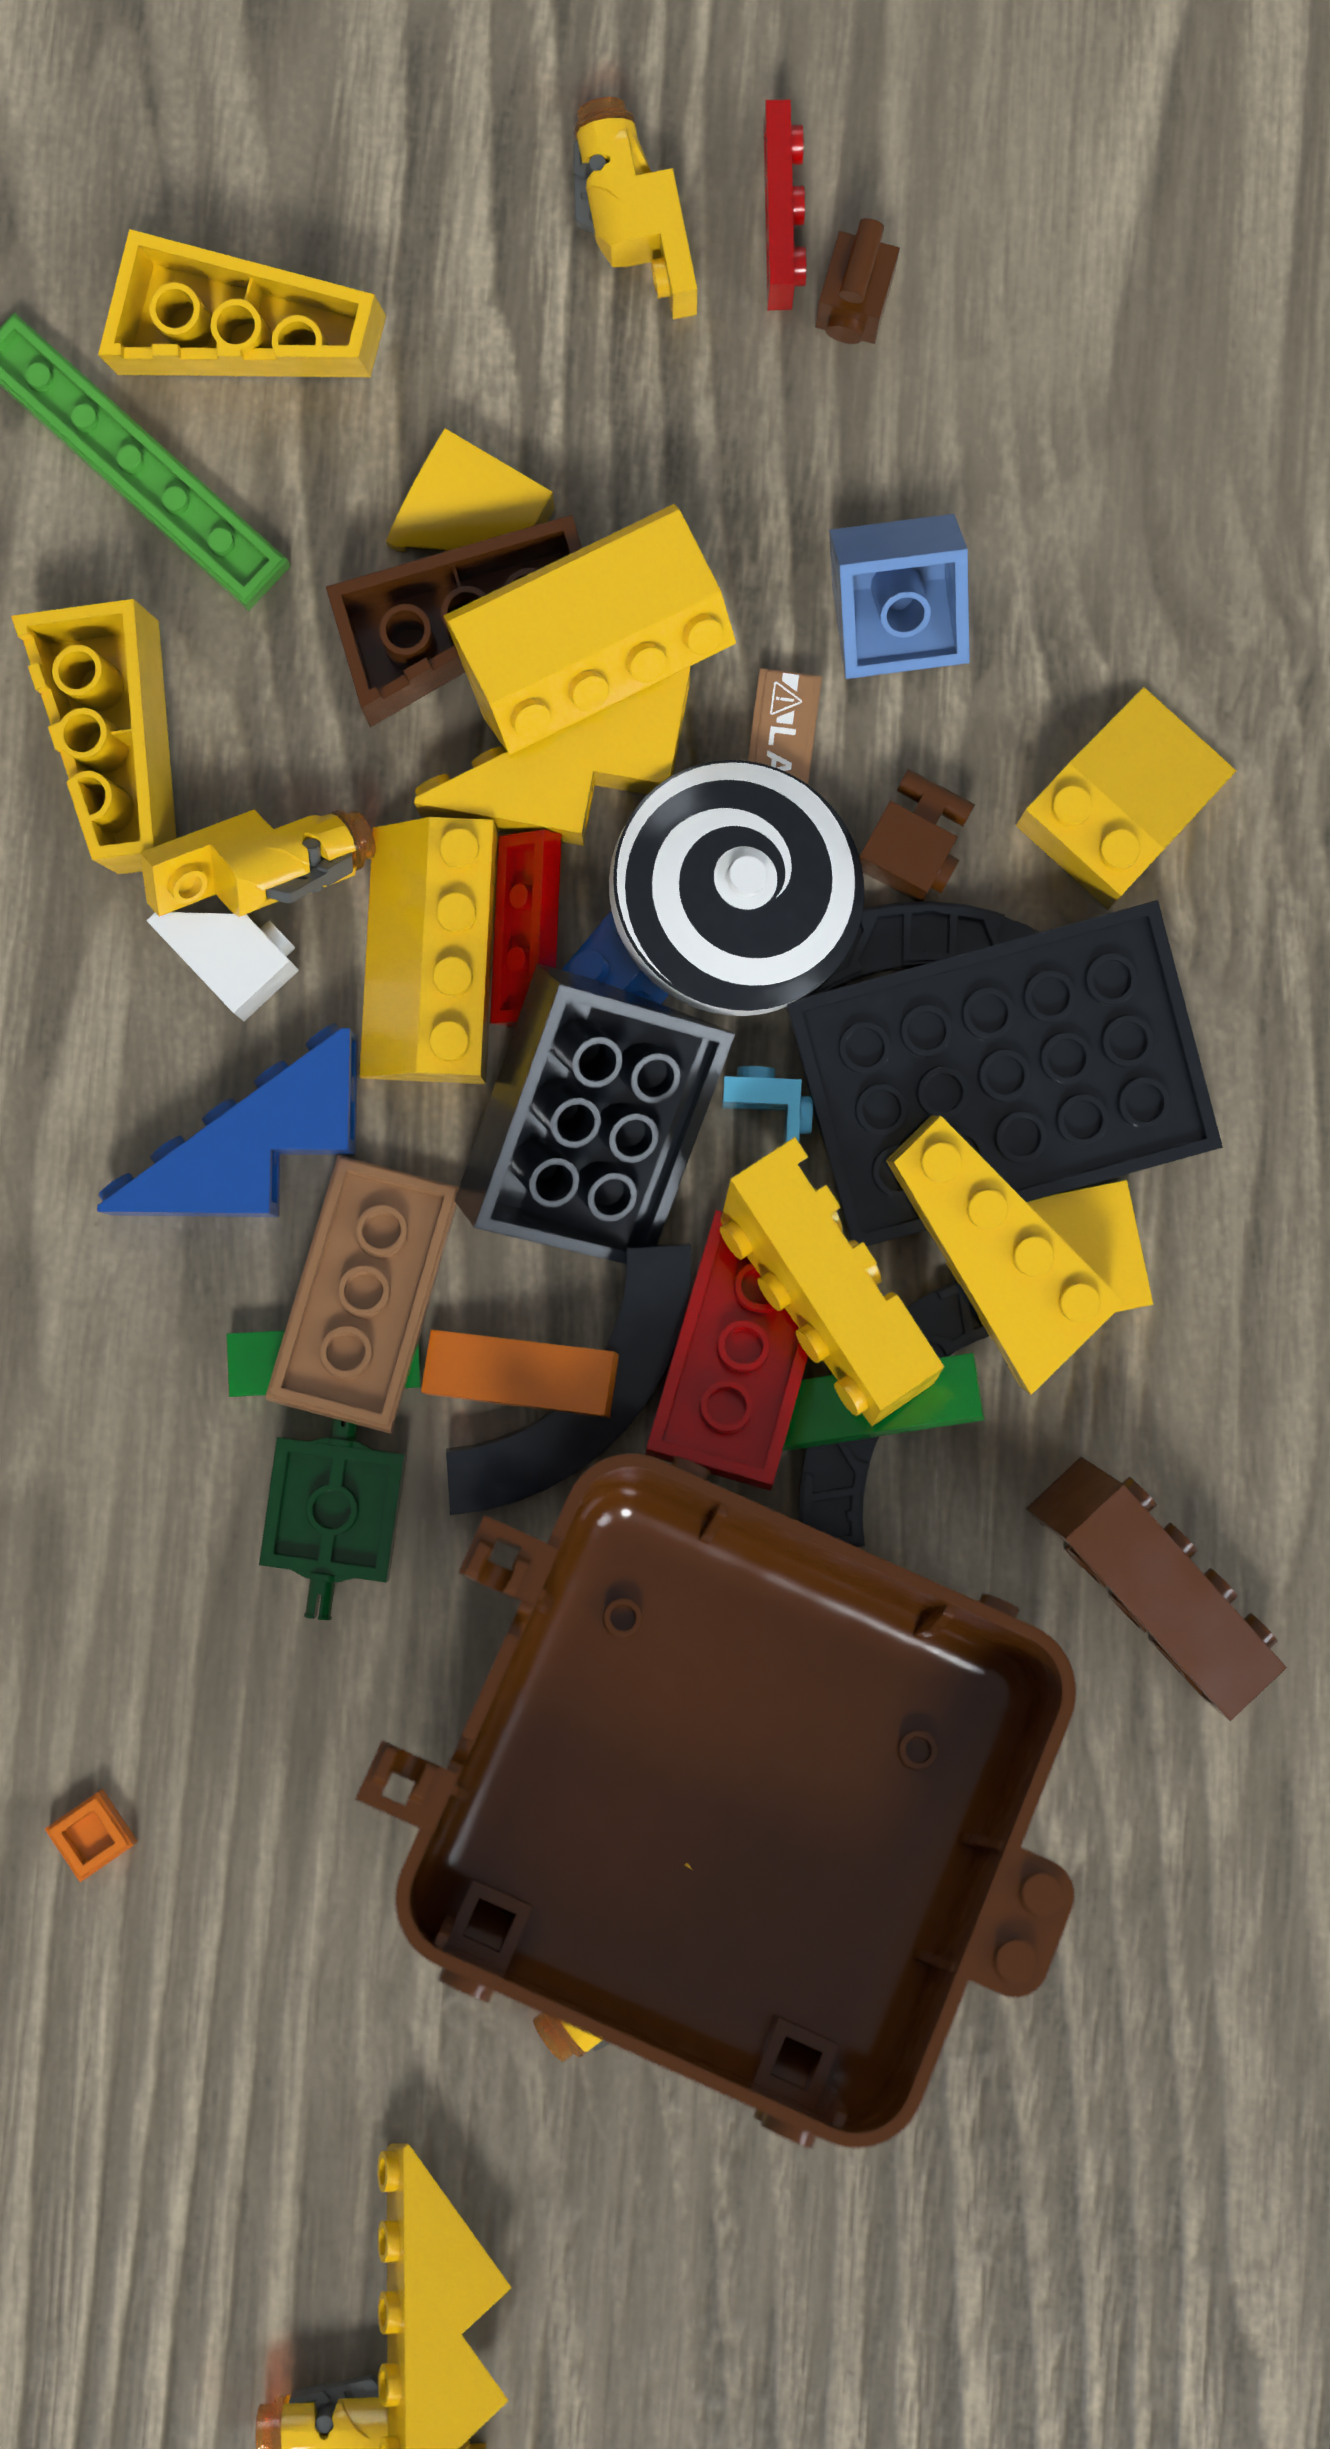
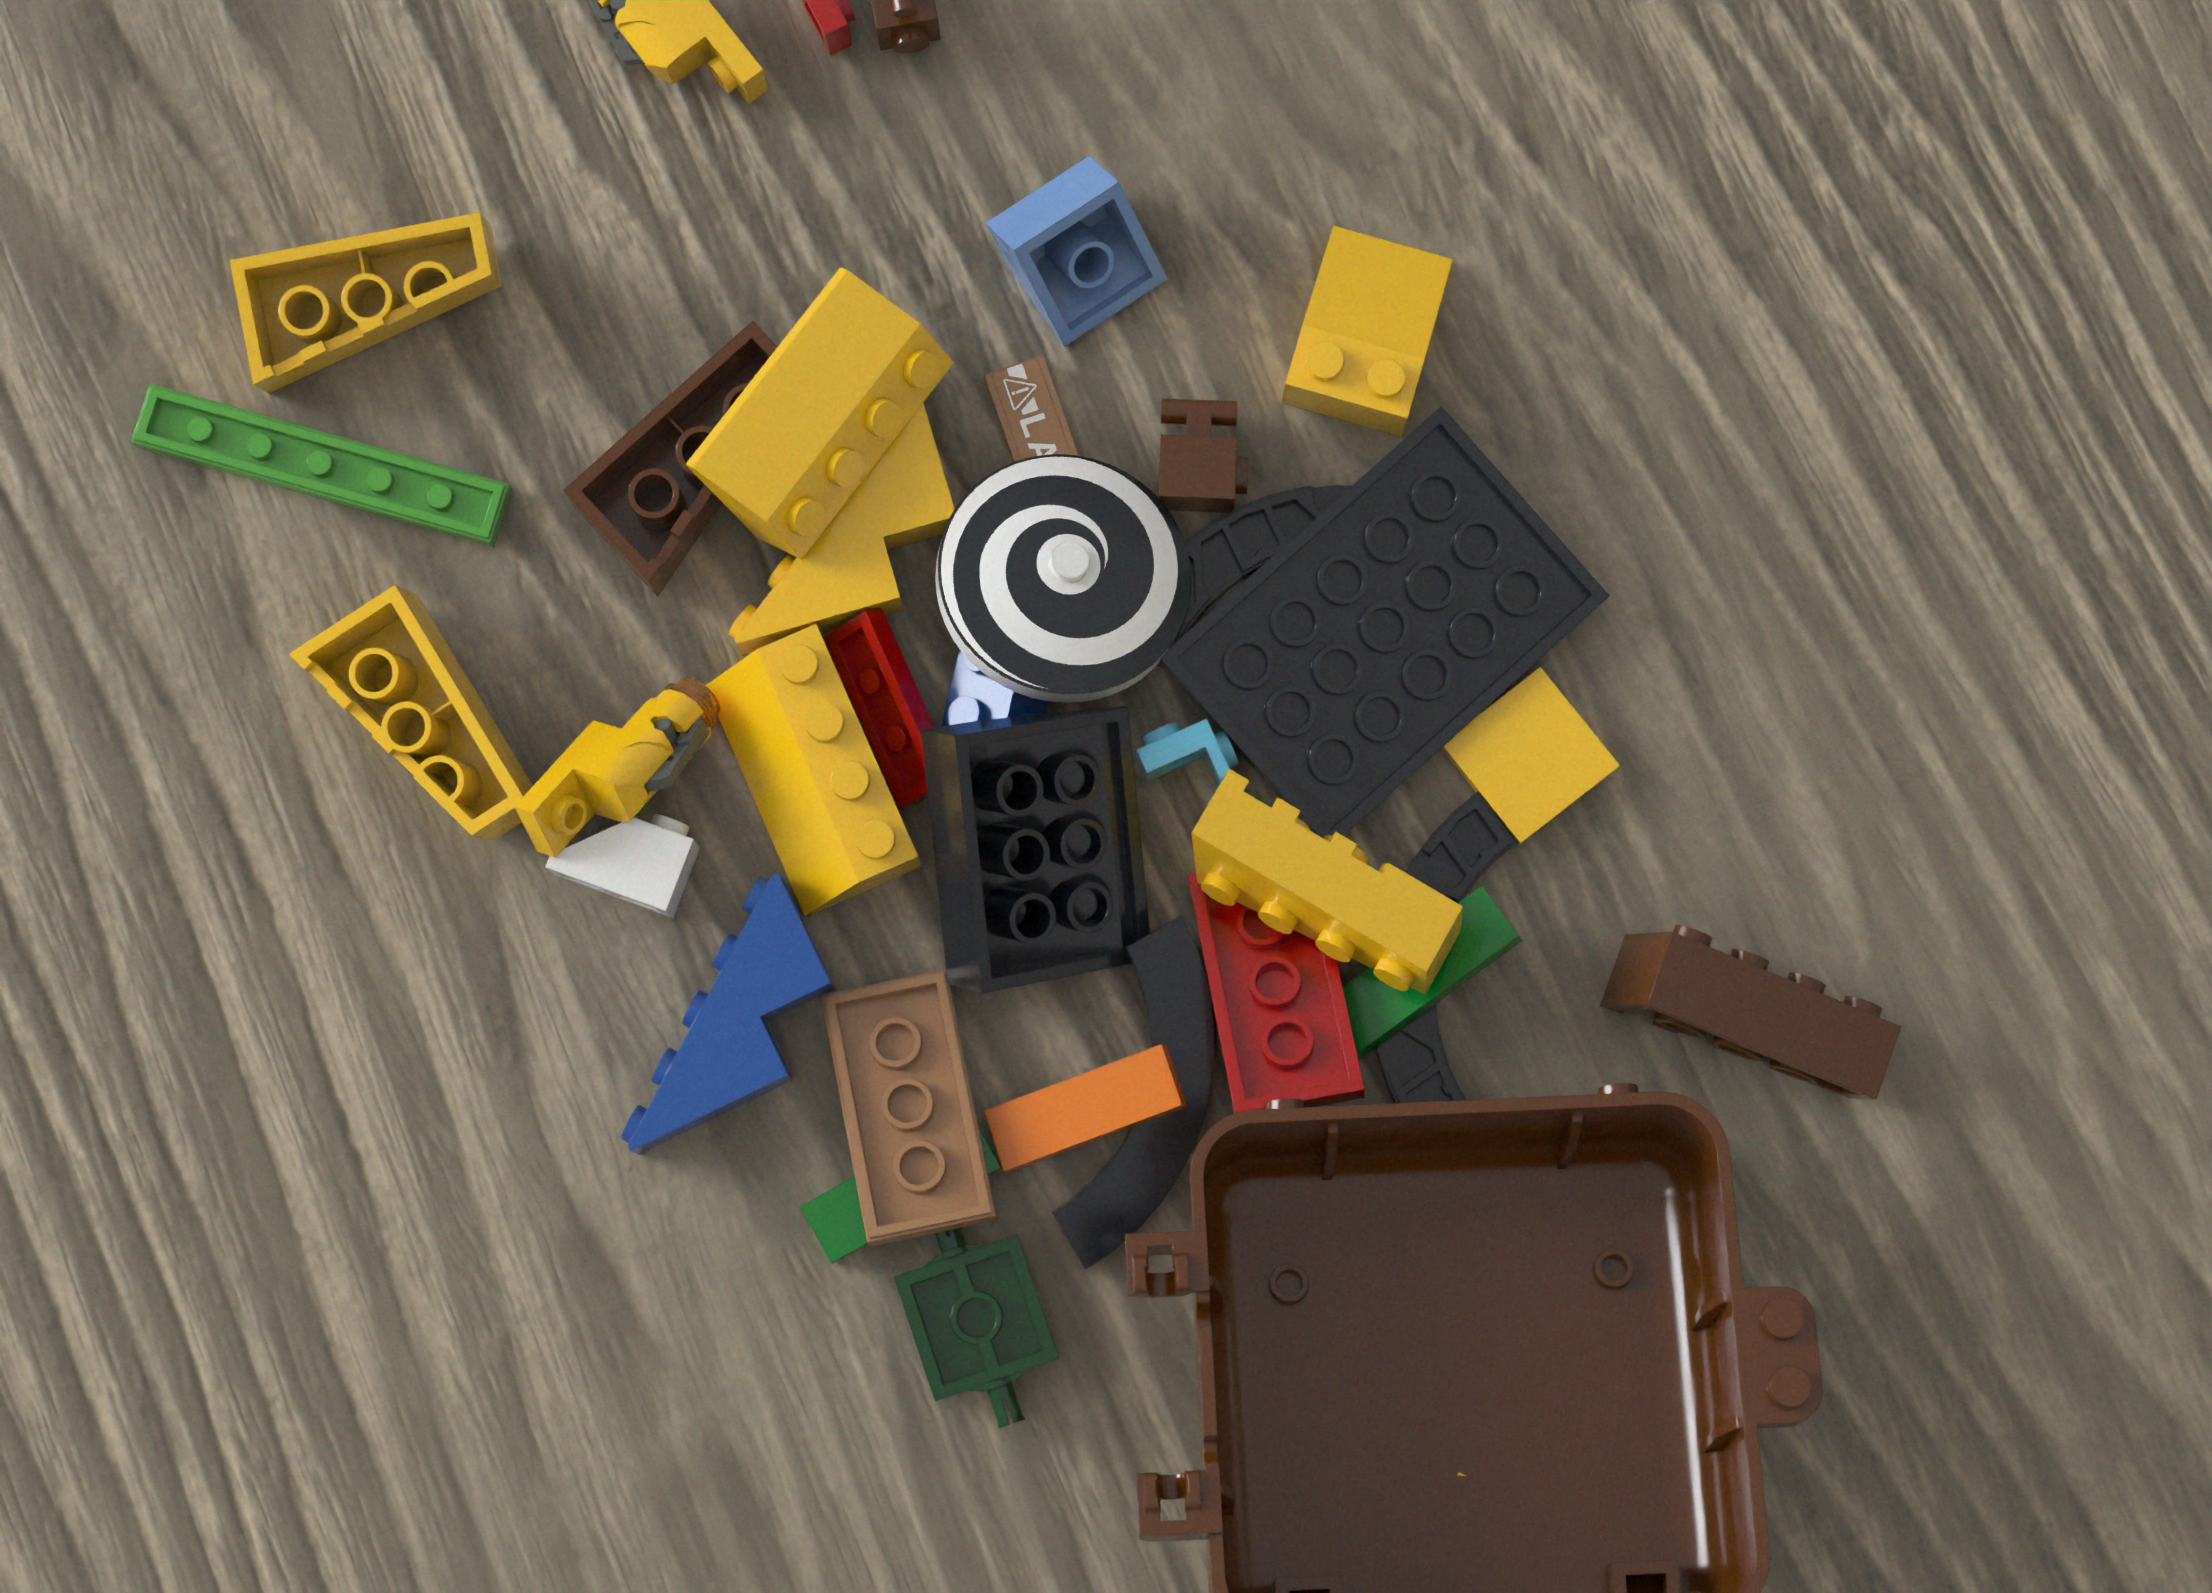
camera: 30 degrees left, 5 degrees down
yellow slope [386,428,555,552] -> none
yellow wedge [886,1115,1125,1395] -> none

